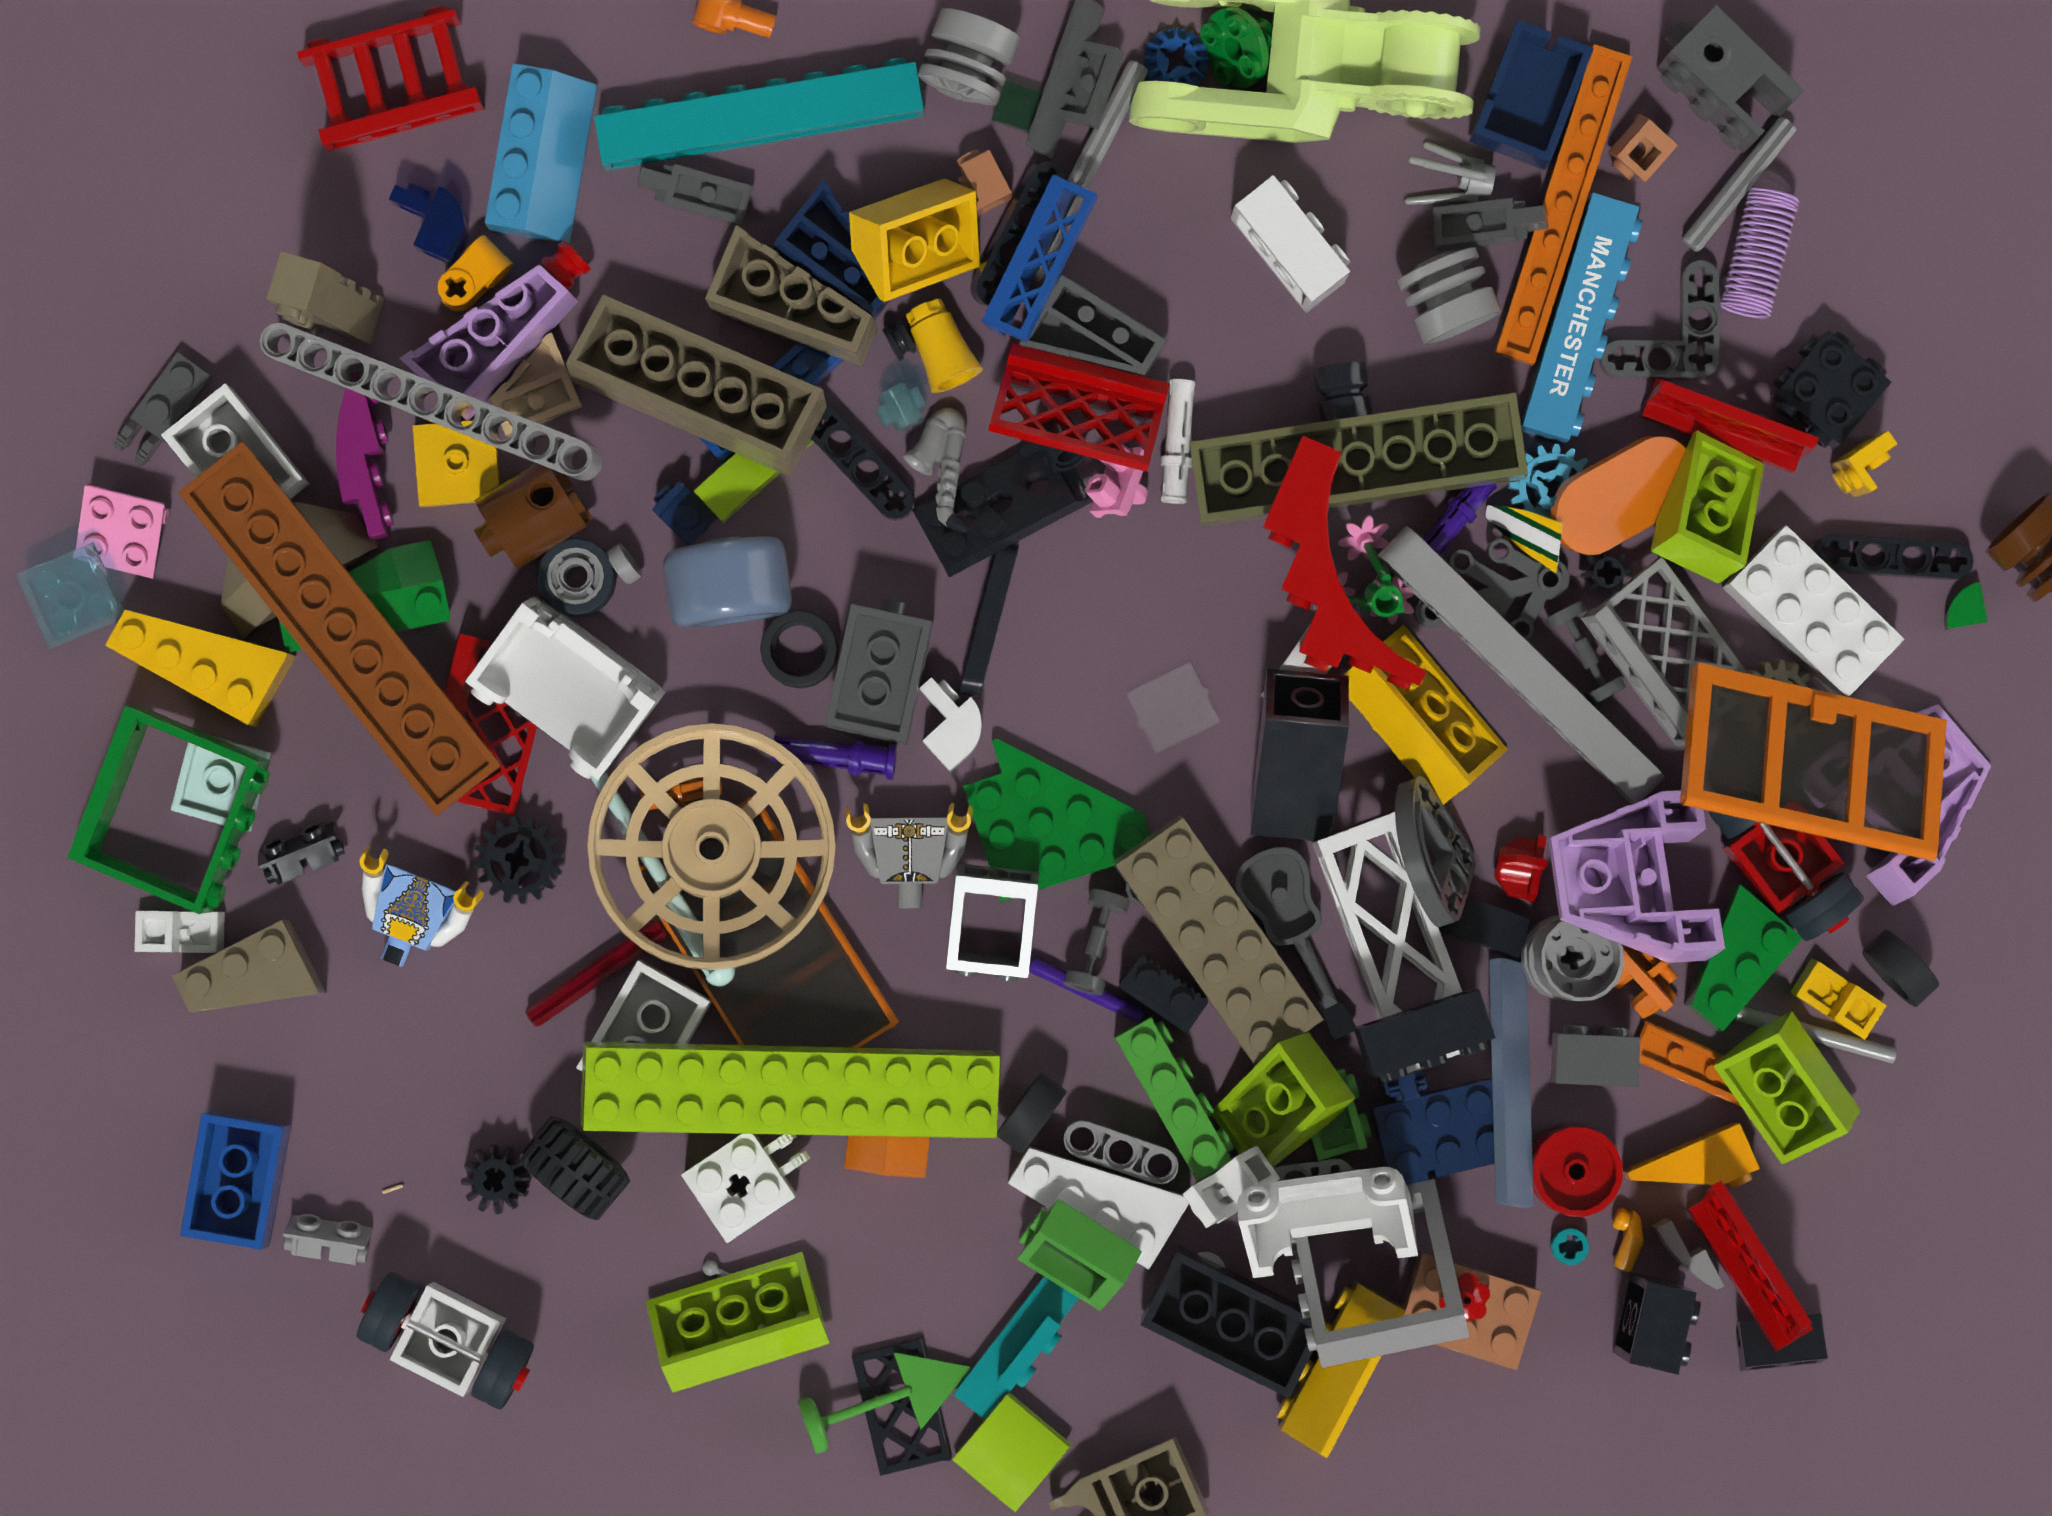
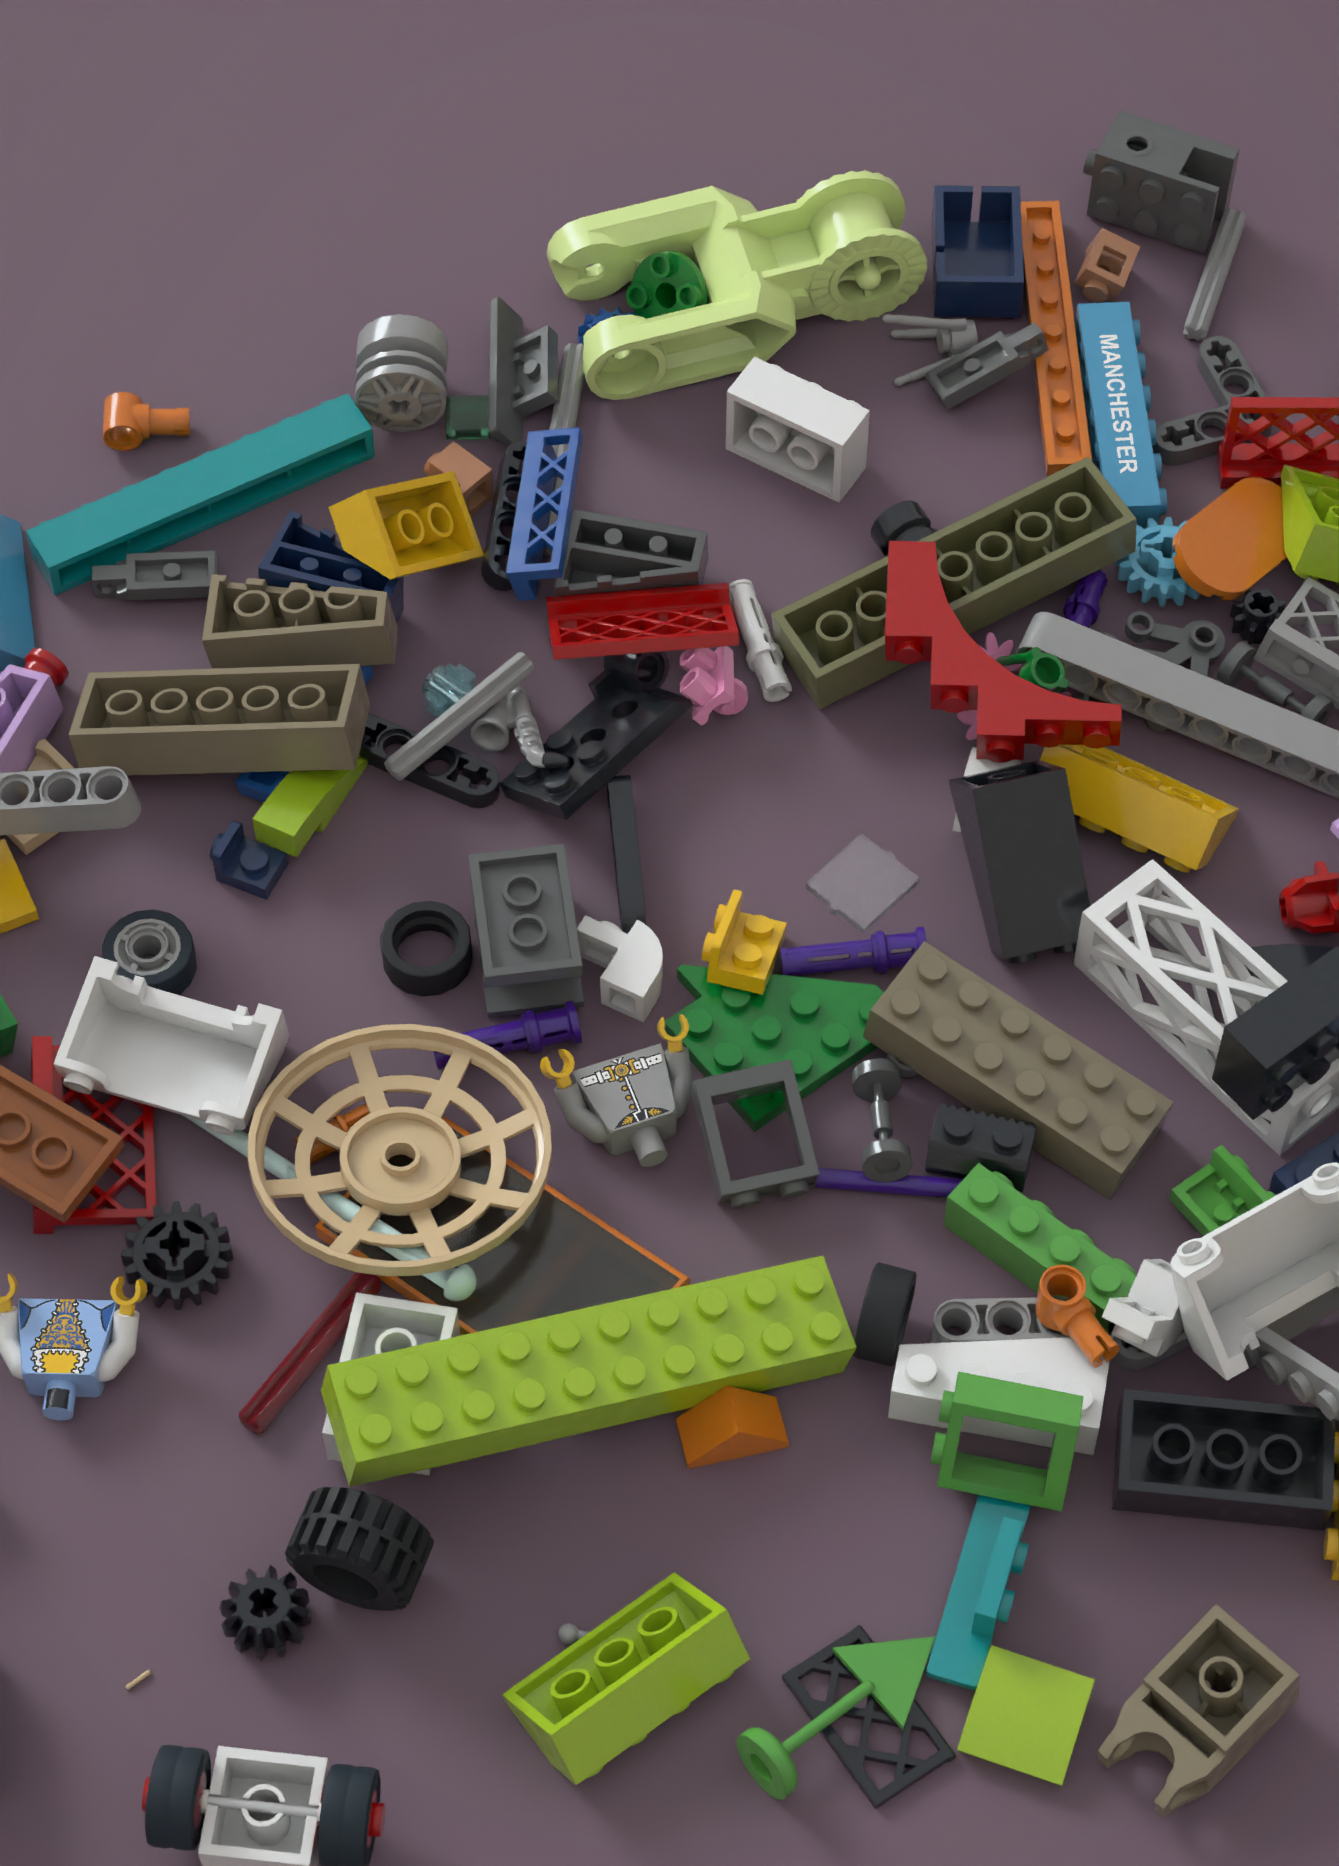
camera: 15 degrees left, 30 degrees down
light grey hinge [283,1214,373,1266] -> none
reddish brown cylinder [474,463,593,569] -> none
light grey tile [607,543,643,585] -> none
sand blue wheel [663,536,792,628] -> none
white hinge [681,1134,810,1243] -> none
black bush [882,320,917,361] -> none
yellow plant [906,299,983,393] -> none
lime slope [1212,1032,1356,1167] -> none
dark grey piece [1234,847,1356,1040] -> none
dark blue hinge [1377,1069,1428,1104] -> none
dark grey beam [1395,776,1476,927] -> none
light grey wheel [1396,247,1502,346] -> none
sticker [1486,505,1563,573] -> none
lavender piece [1720,187,1800,319] -> none
none -> light grey axle [384,652,535,781]
none -> yellow bracket [701,889,787,995]
none -> dark purple pin [780,926,926,976]
none -> orange pin [1036,1265,1120,1368]

